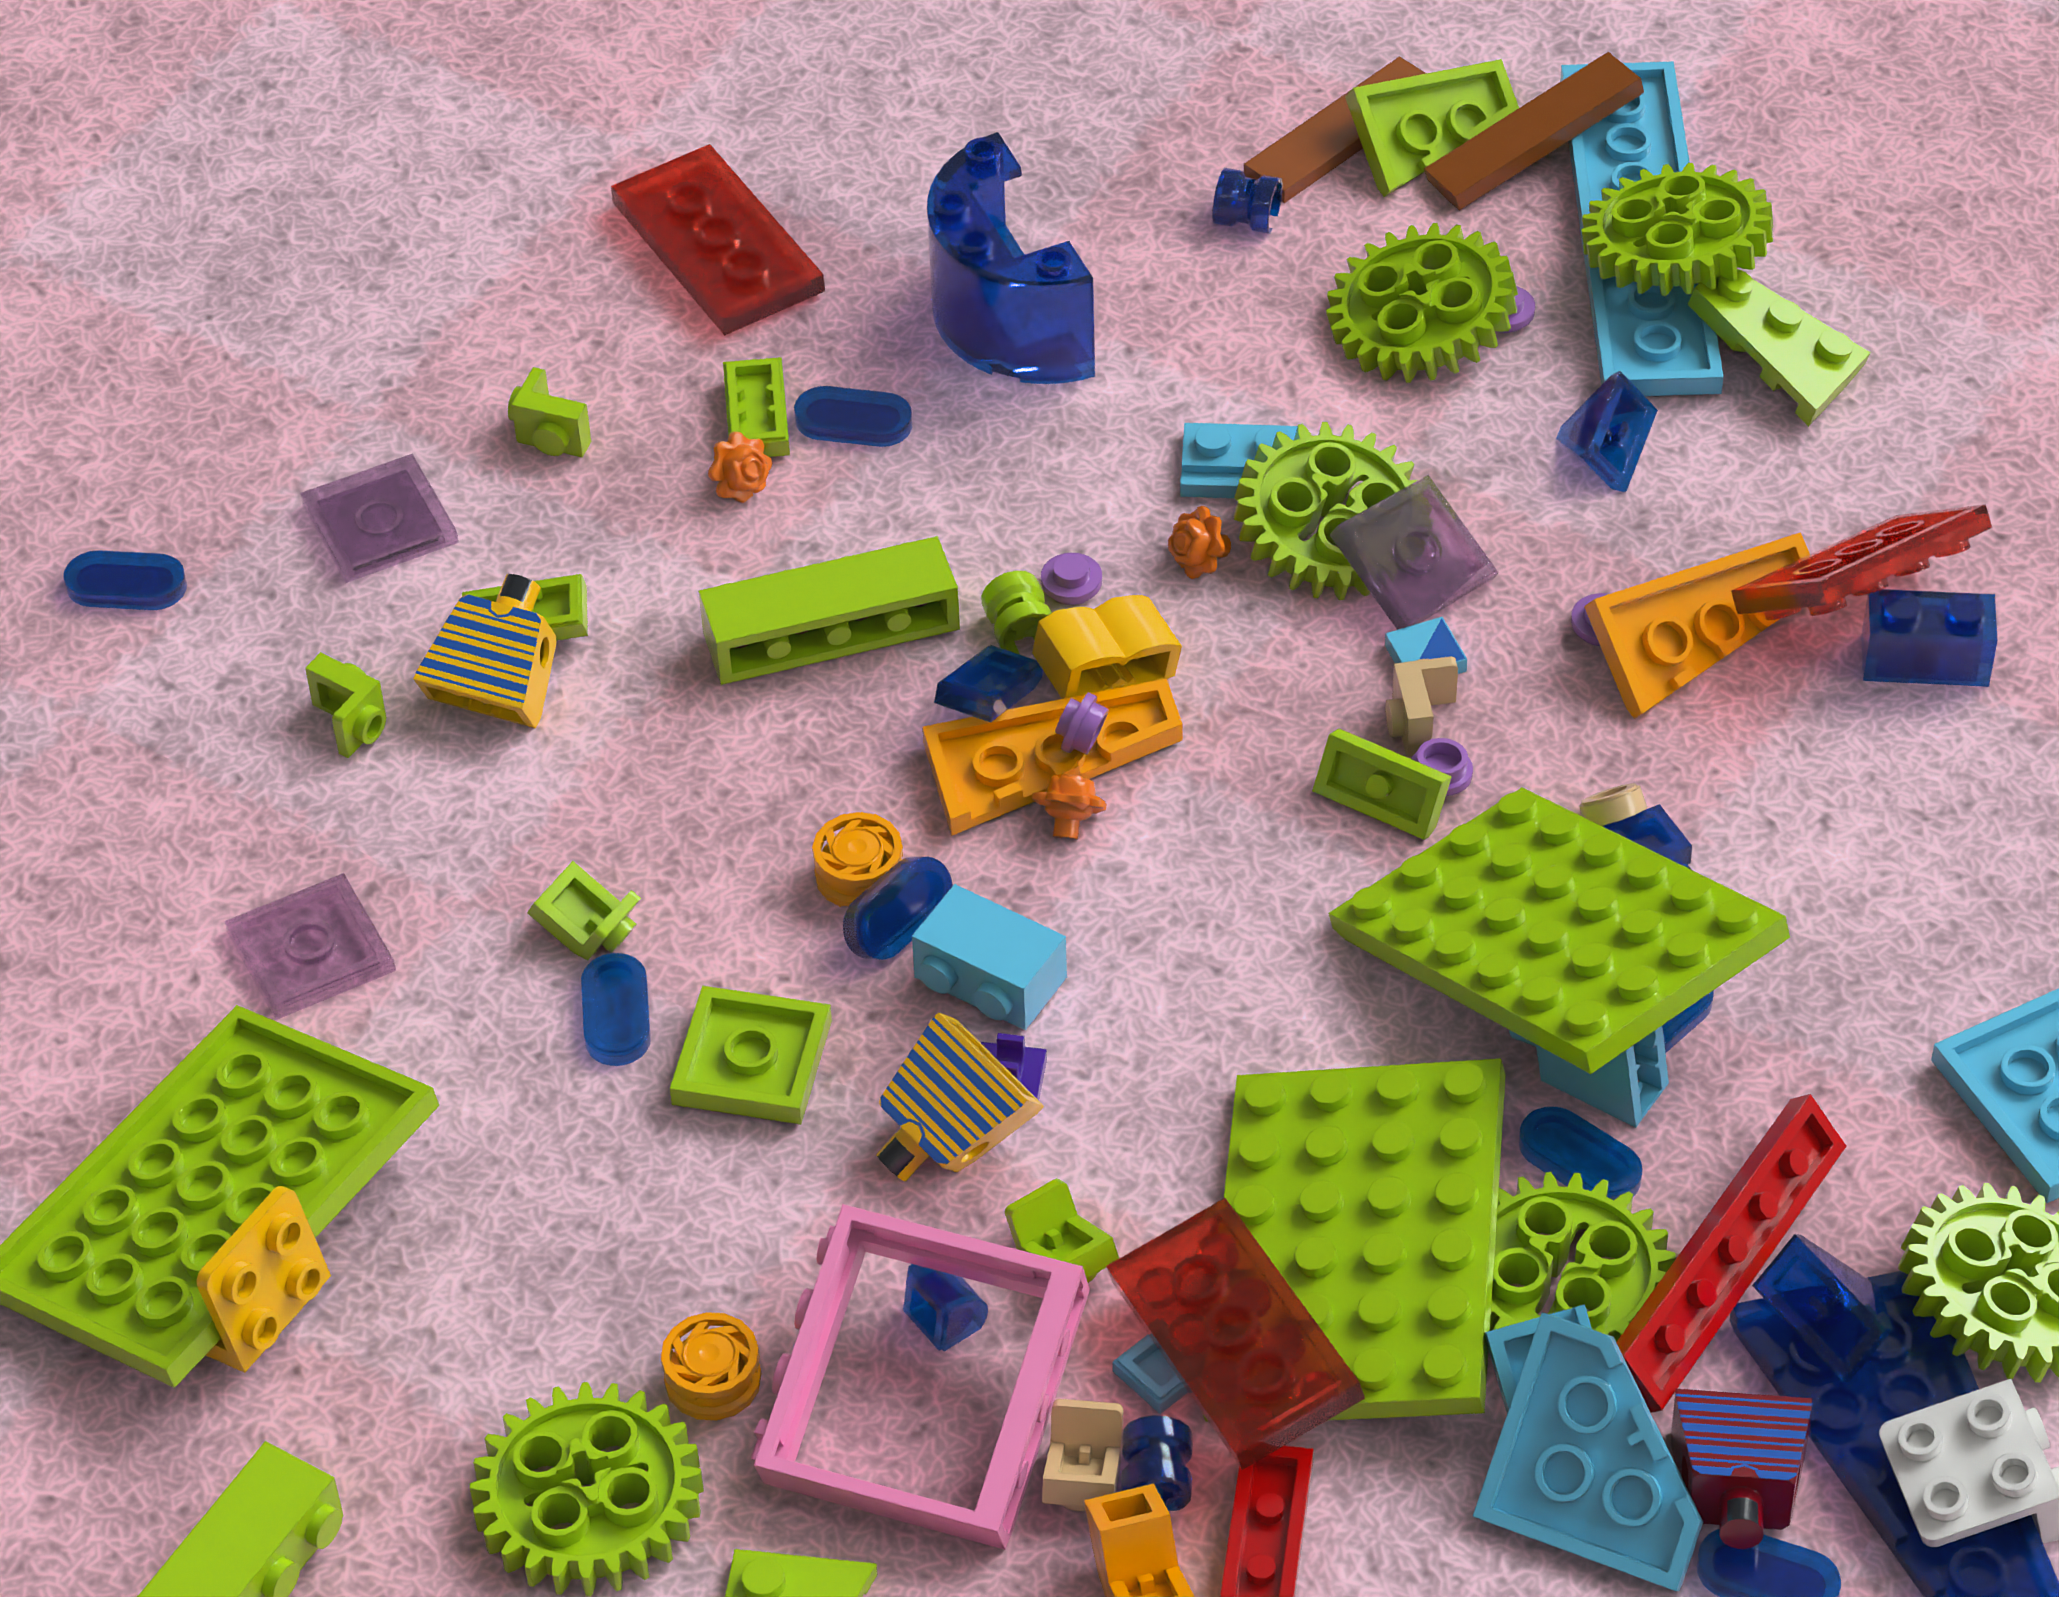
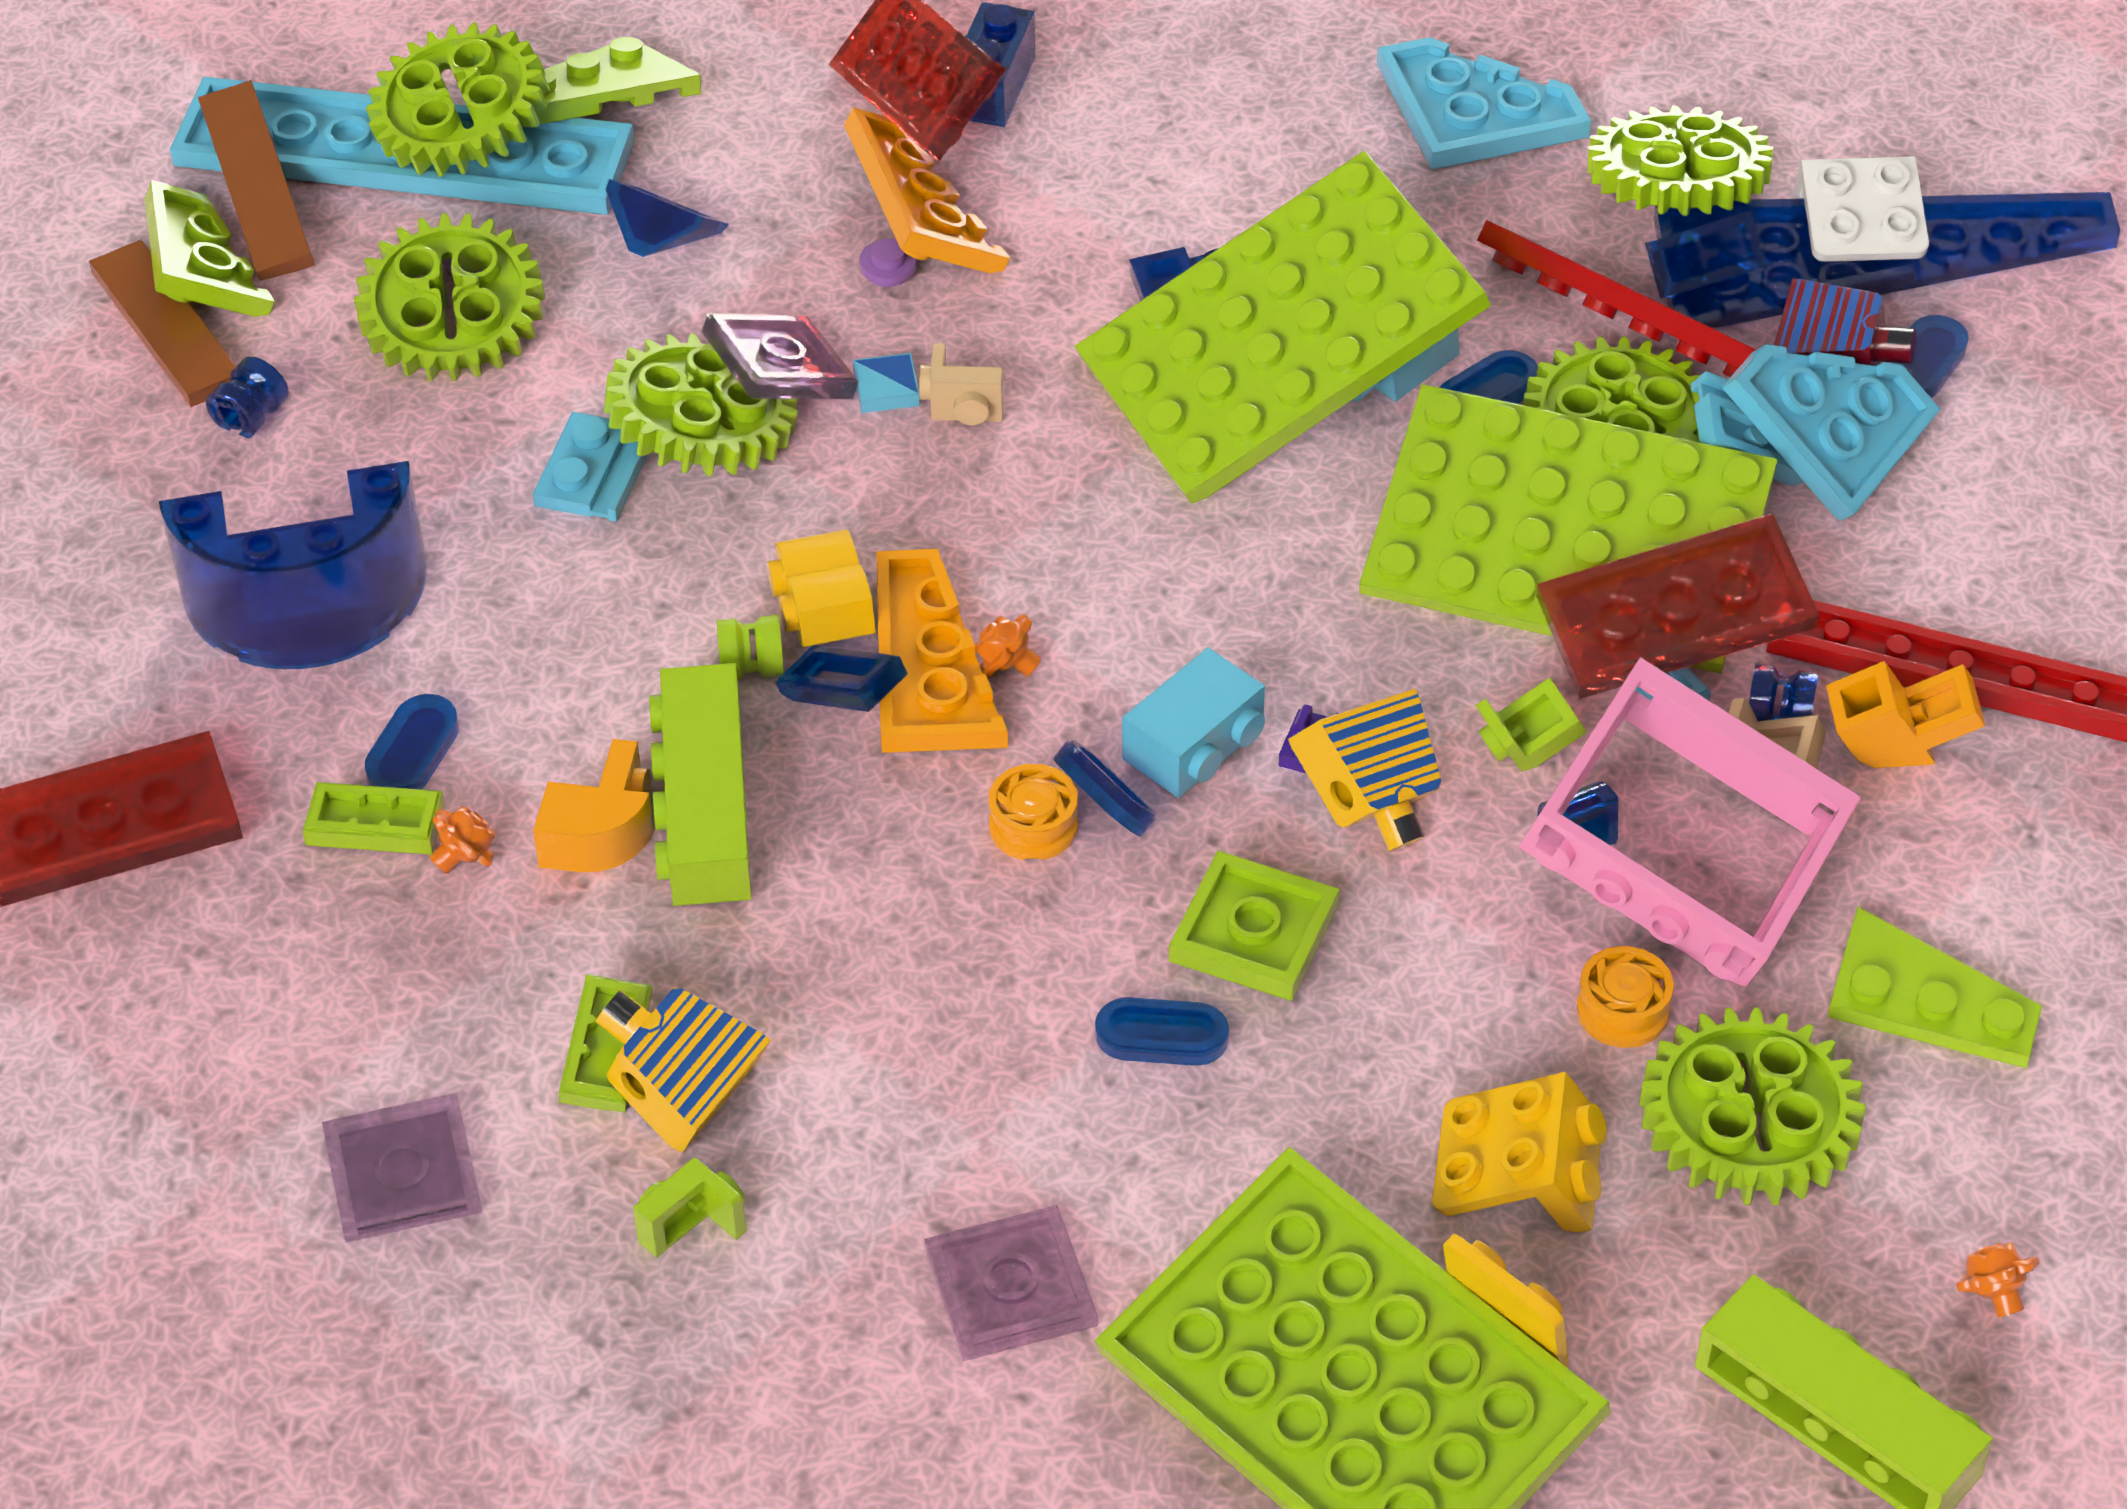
camera: 80 degrees left, 0 degrees up
clear blue tile [63,550,187,610] -> none
lime bracket [508,367,592,458] -> none
lime bracket [527,861,641,961] -> none
medium lavender plate [1041,553,1102,605] -> none
medium lavender plate [1055,692,1109,755] -> none
orange plant [1168,506,1231,579] -> none
lime plate [1312,729,1452,840] -> none
medium lavender plate [1411,738,1473,796] -> none
tan tile [1579,783,1647,826] -> none
none -> light orange brick [533,739,654,872]
none -> yellow bracket [1432,1072,1607,1233]

